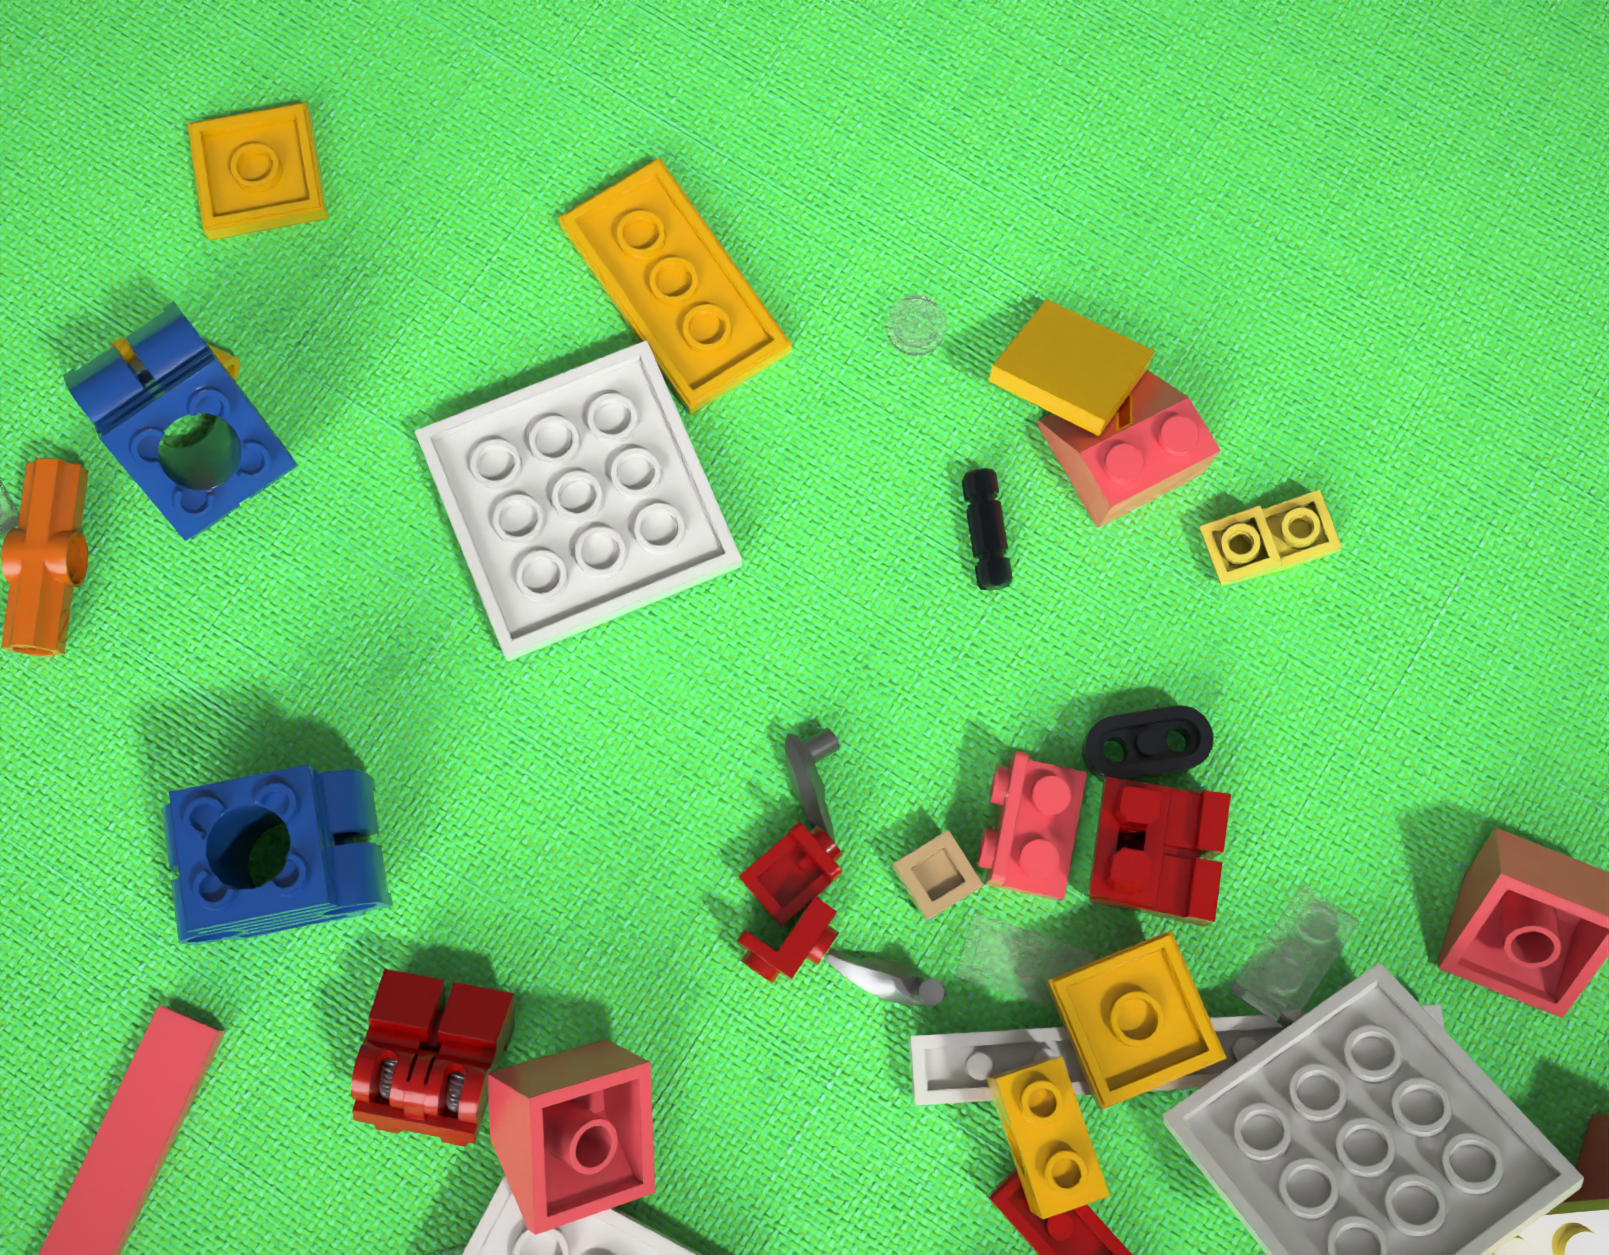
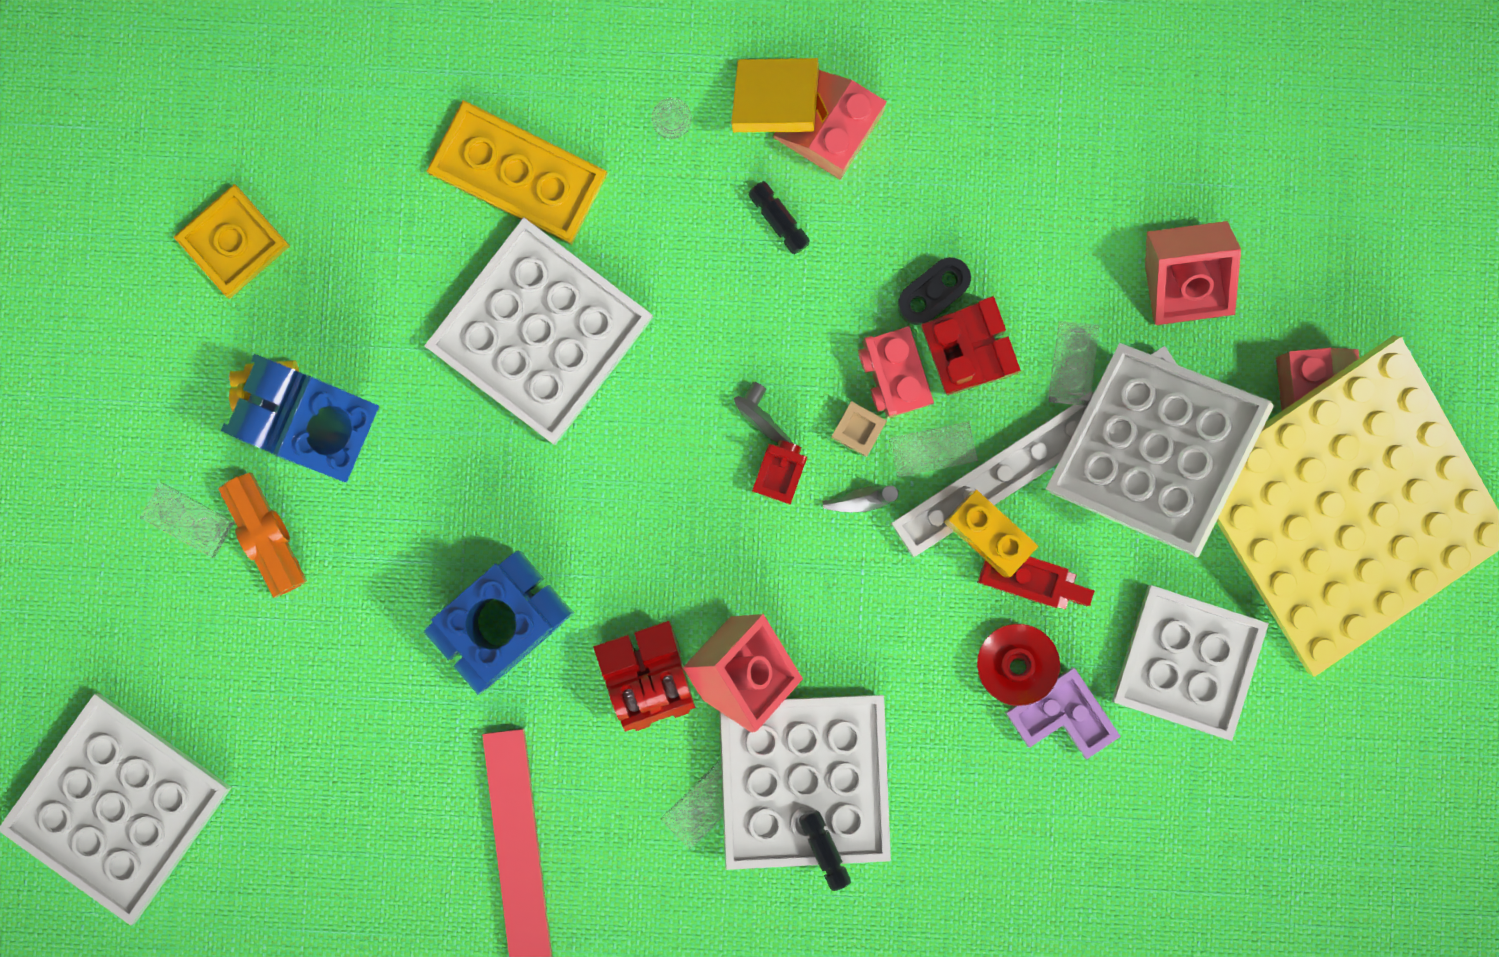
camera: 25 degrees left, 10 degrees up
red bracket [736,896,840,984] -> none
yellow tile [1045,930,1226,1110] -> none
light yellow slope [1200,489,1342,586] -> none

